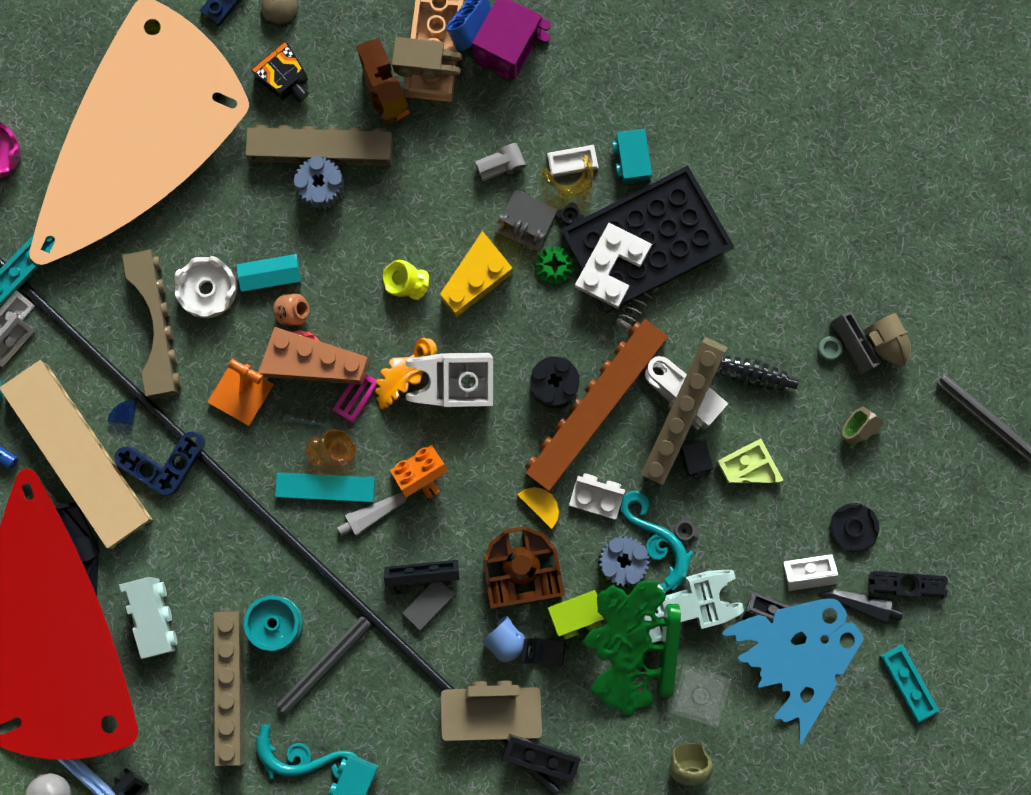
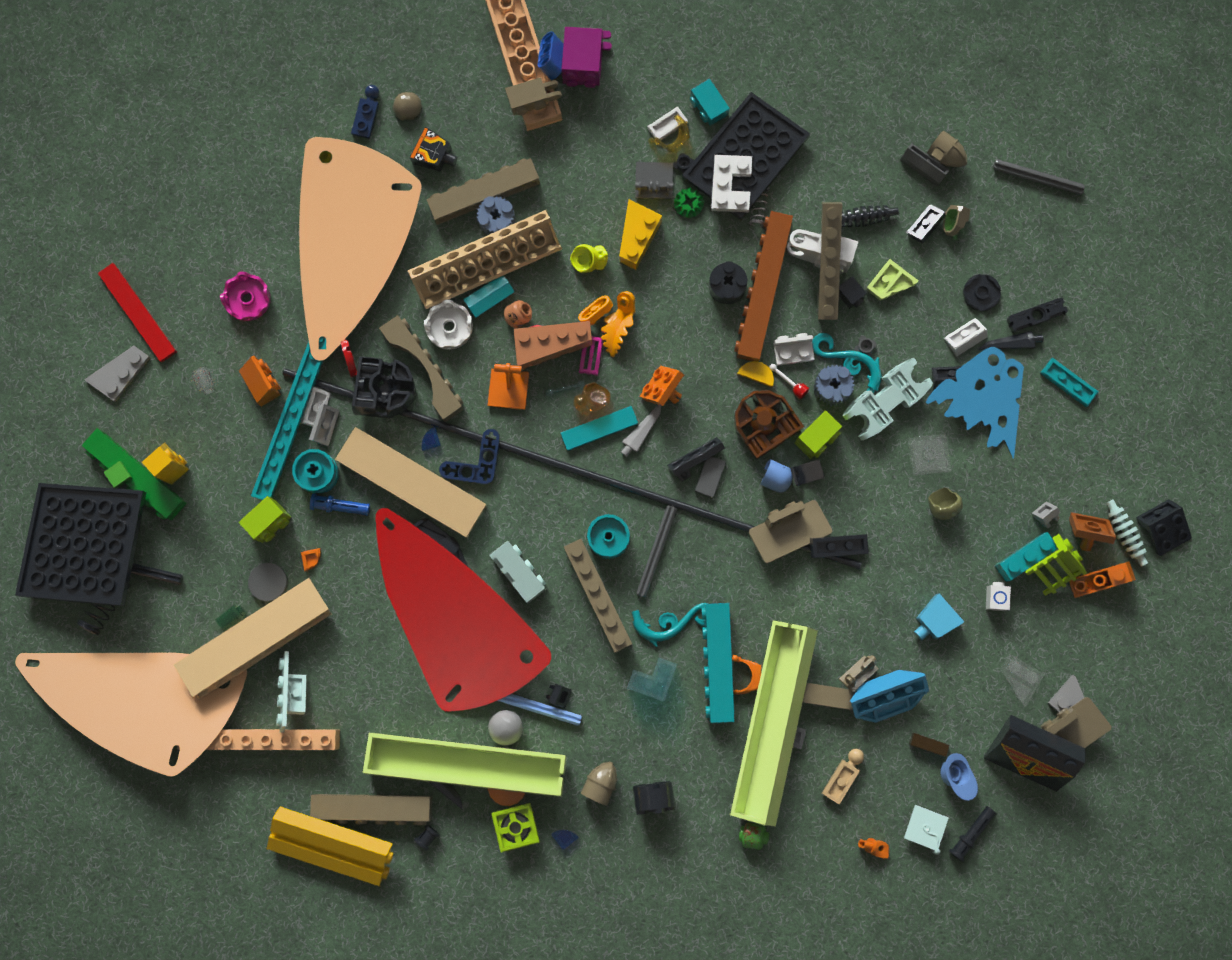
camera: 20 degrees left, 0 degrees up
reddish brown connector [356,37,410,126] -> none
white brick [406,353,493,407] -> none
light grey piece [475,143,526,182] -> none
green plant [583,581,681,716] -> none
sand green tile [817,336,843,361] -> none
none -> red tile [340,340,357,378]
none -> black connector [352,356,416,419]
none -> tan tile [408,210,562,309]
none -> light orange plate [578,296,613,326]
none -> hinge [769,364,810,400]
none -> plate [907,205,946,244]

